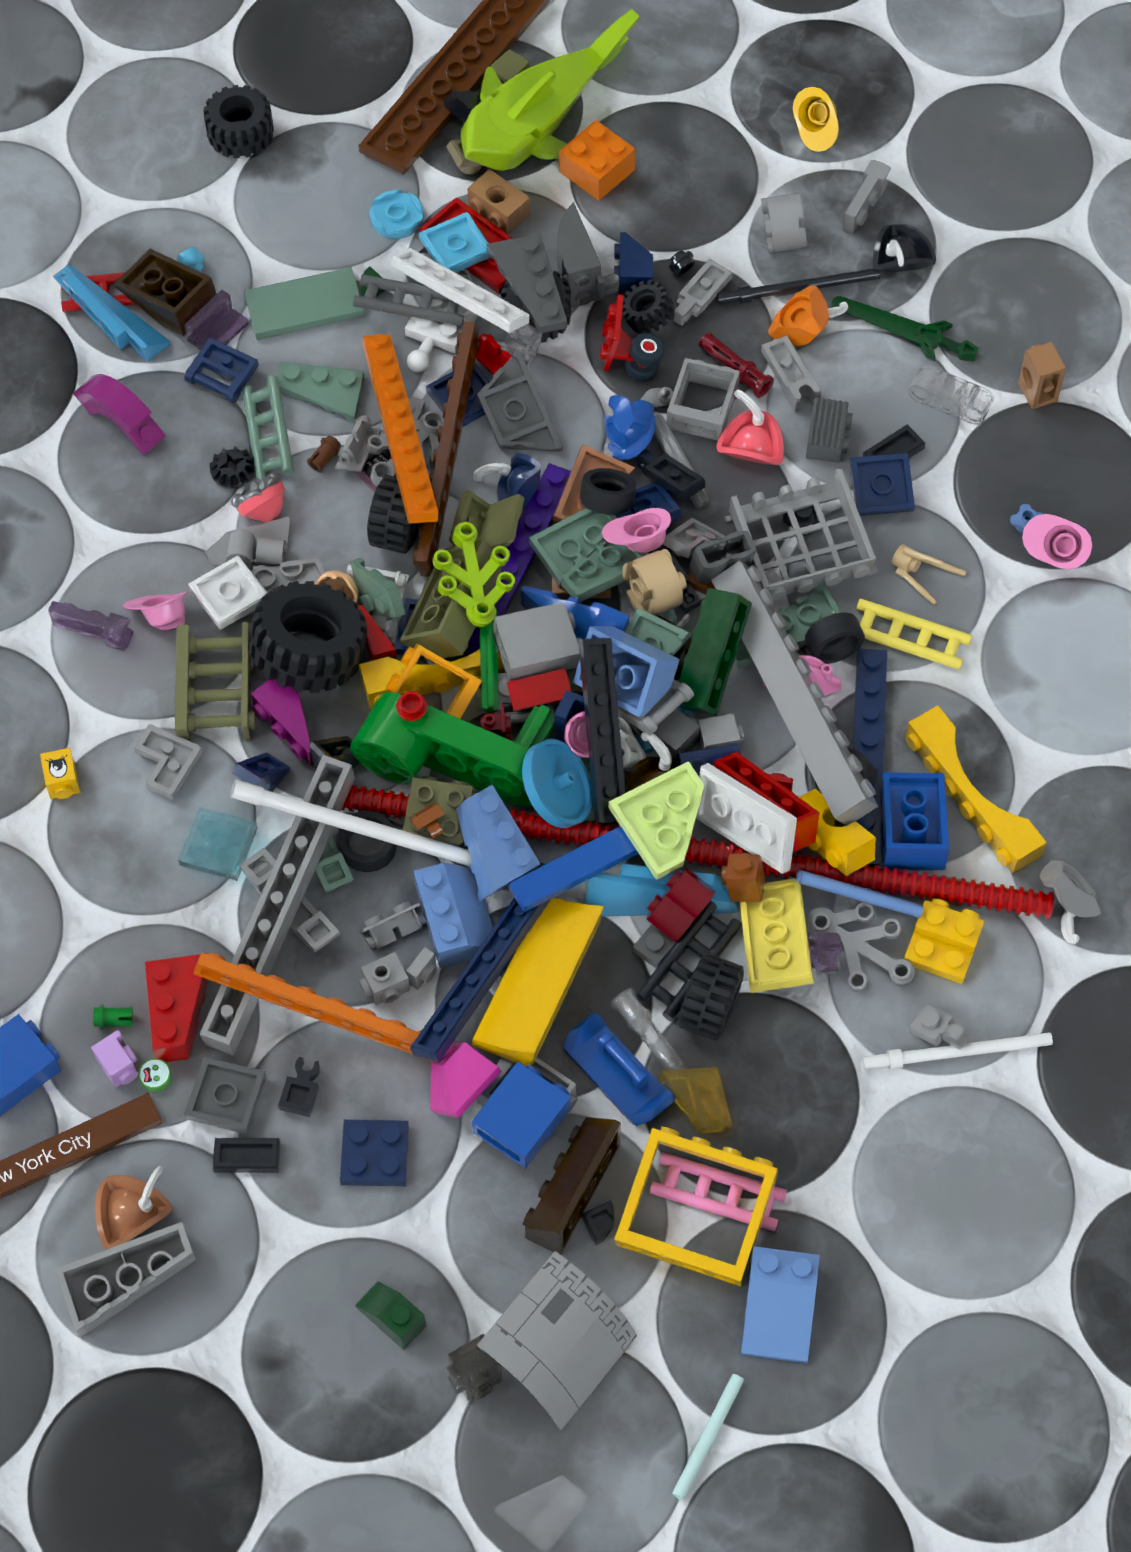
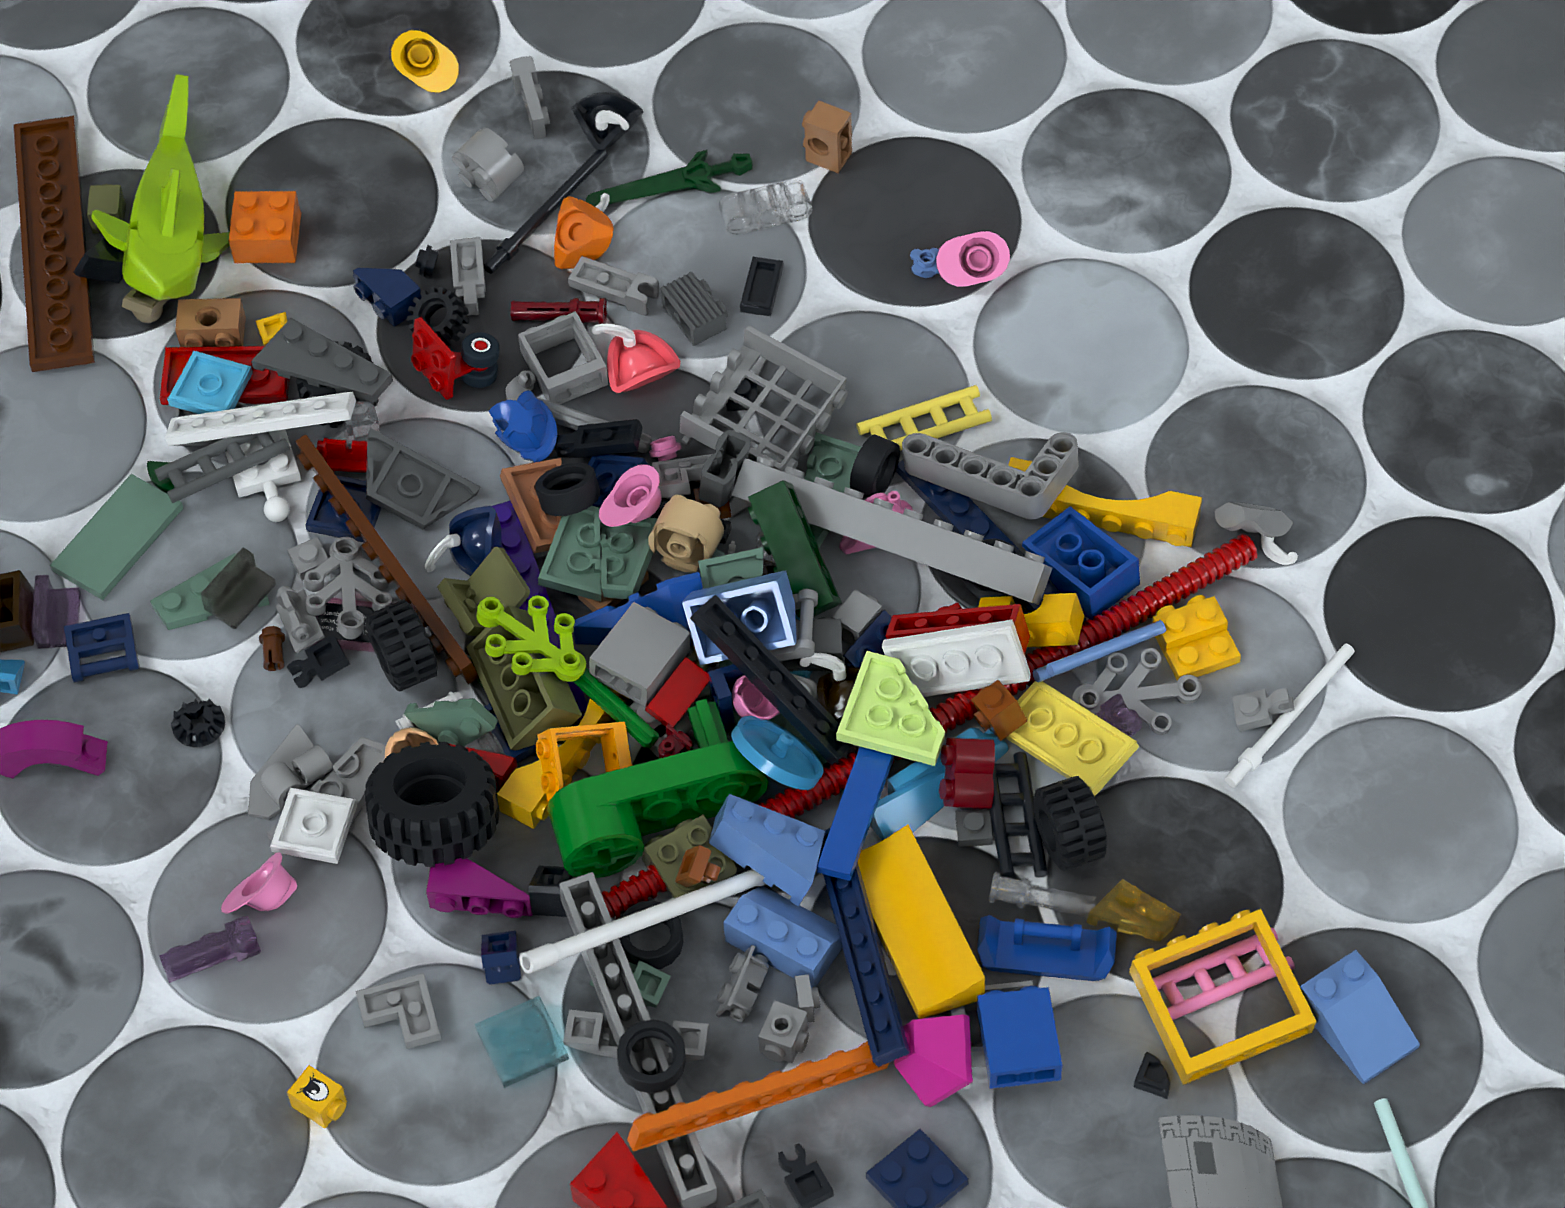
camera: 40 degrees left, 5 degrees down
olive fence [175,622,256,742] -> none
coral hair [231,472,285,522] -> none
sand green bar [242,375,294,479] -> none
orange plate [363,334,439,524] -> none
medium azure tile [369,190,424,239] -> none
red plate [396,691,427,721] -> none
dark brown slope [523,1117,621,1255] -> none
dark grey piece [557,202,619,307] -> none
dark blue plate [850,453,915,516] -> none
tan plant [892,544,967,605] -> none
none -> clear smoke panel [201,547,276,629]
none -> yellow tile [256,312,288,346]
none -> black plate [287,634,350,688]
none -> black tyre [617,1019,686,1093]
none -> bright pink plate [649,436,681,461]
none -> light grey beam [902,432,1079,520]

